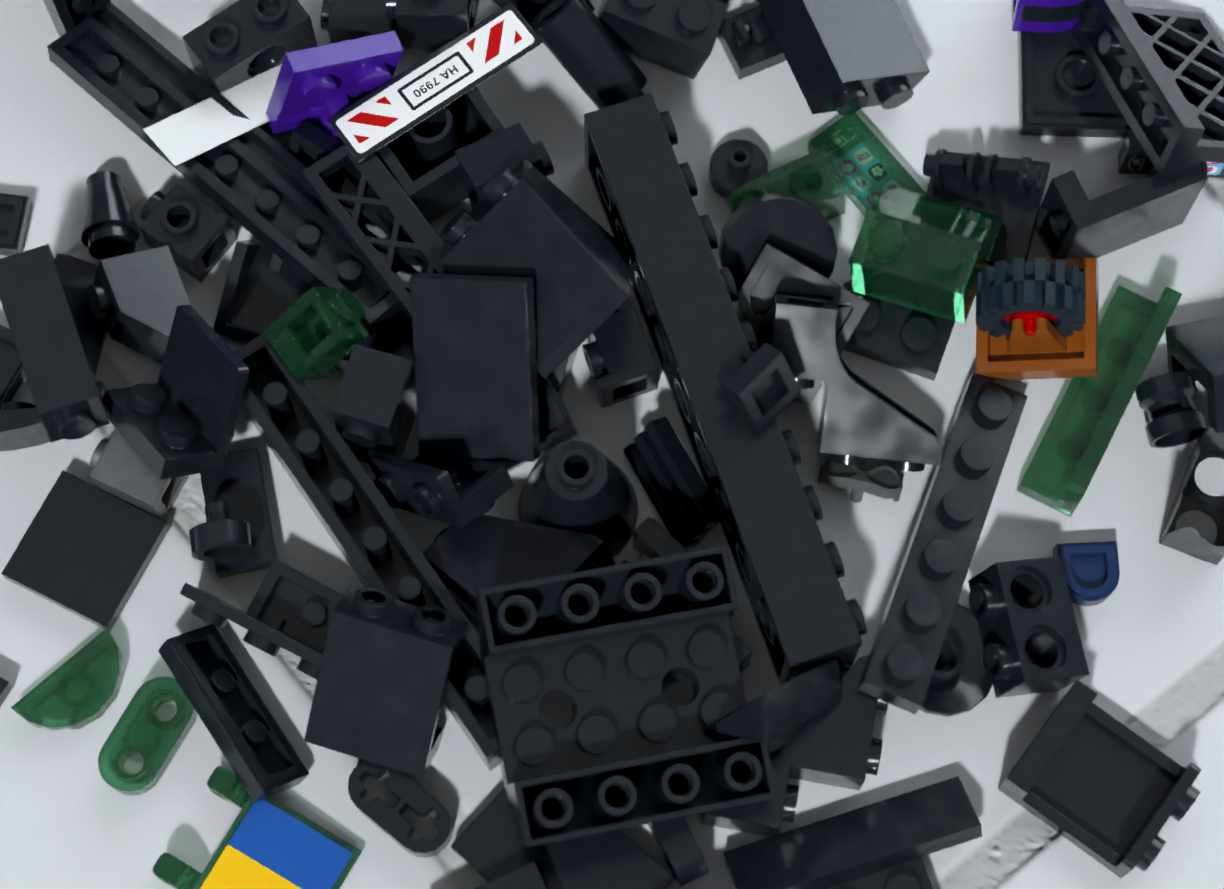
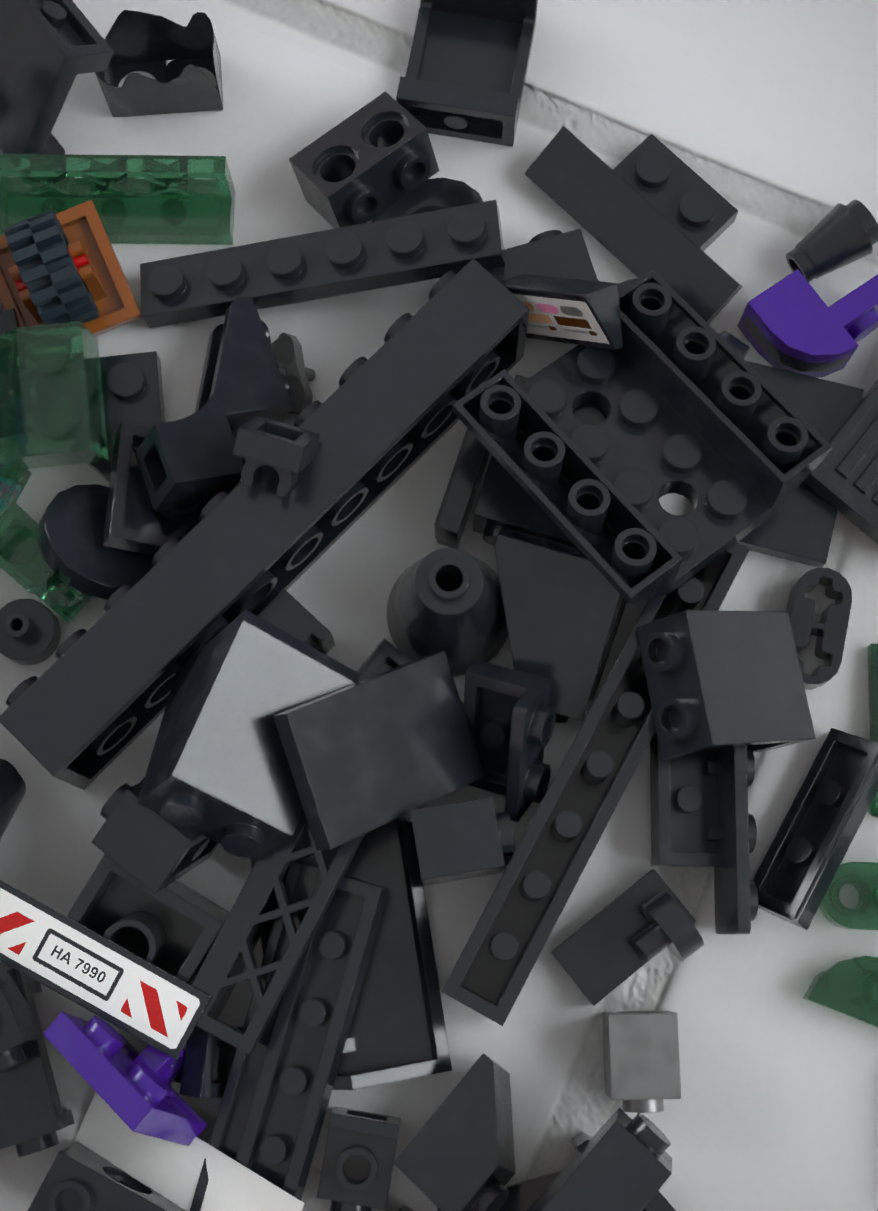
camera: 115 degrees left, 5 degrees up
black tile [1,471,170,632] -> none
black bracket [103,305,249,480] -> none
clear green brick [263,286,370,380] -> none
black tile [623,417,724,550] -> none
dark blue tile [1053,541,1120,606] -> none
black wheel [1135,371,1207,448] -> none

